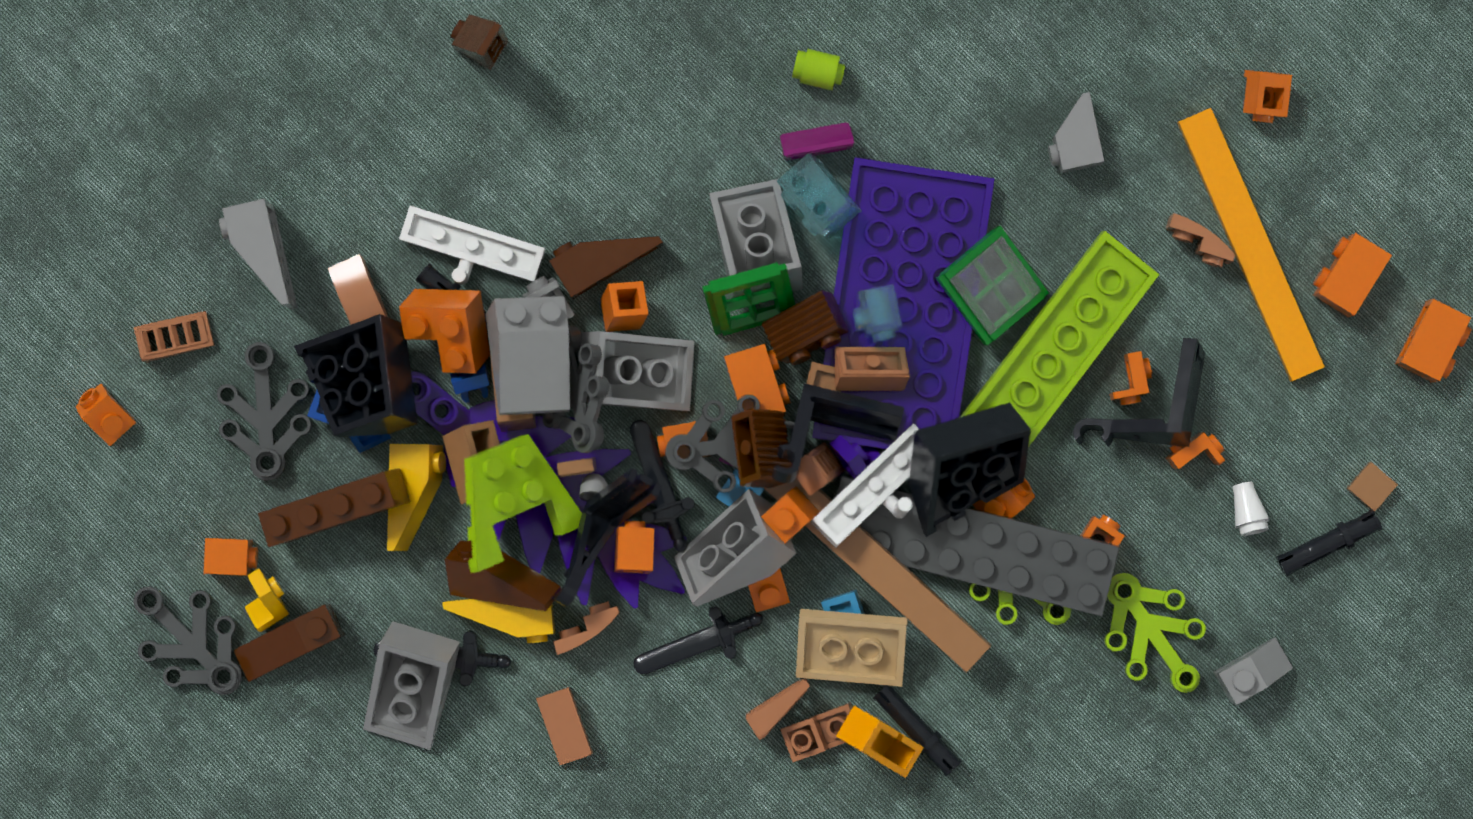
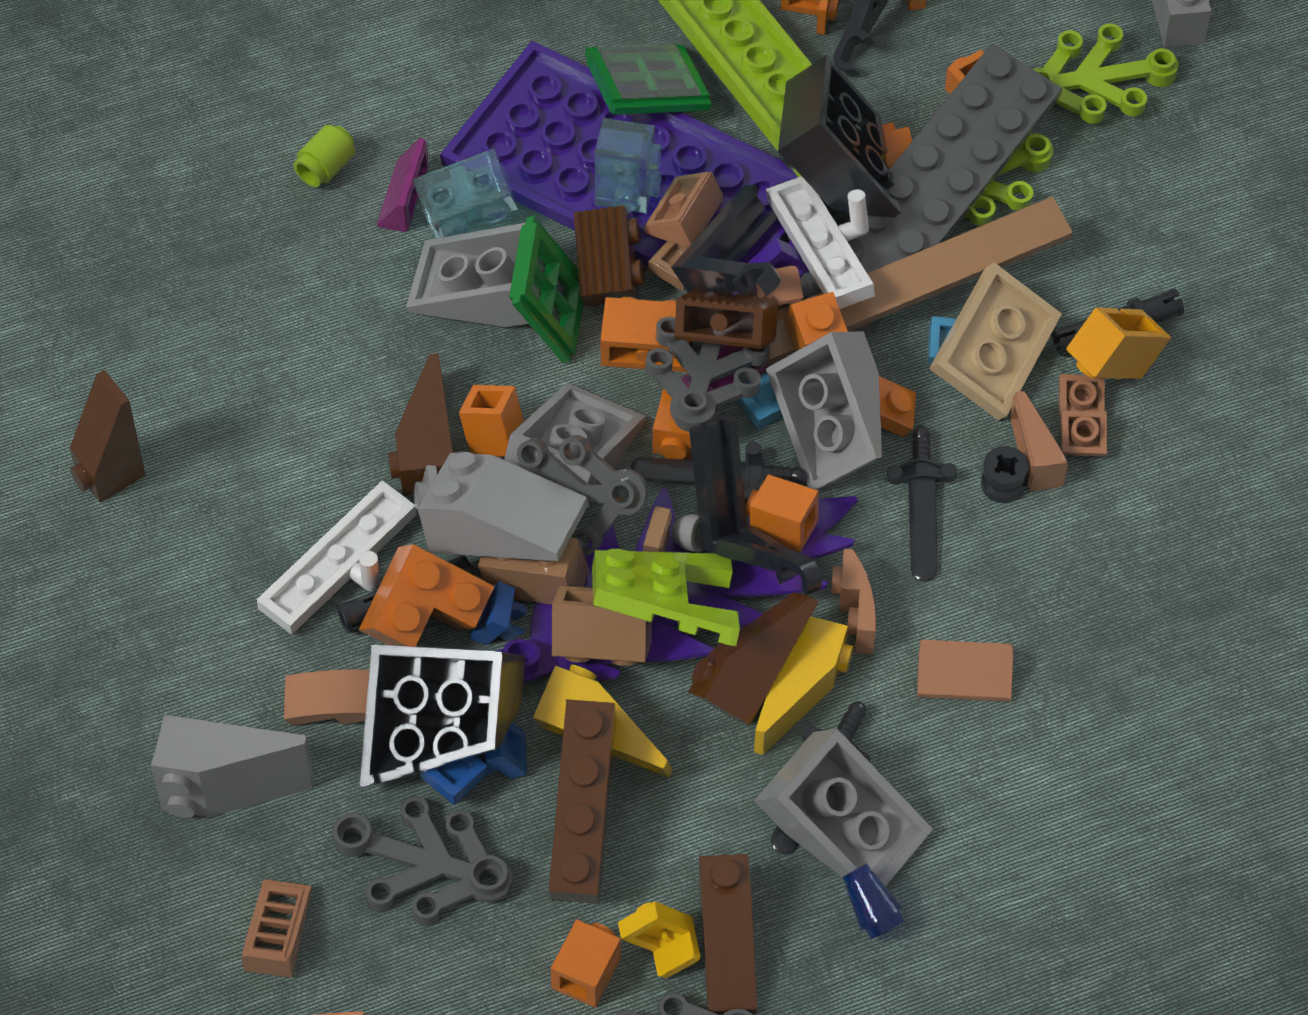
camera: 70 degrees left, 30 degrees down
none -> clear blue cone [842,863,905,940]
none -> black wheel [981,446,1029,503]

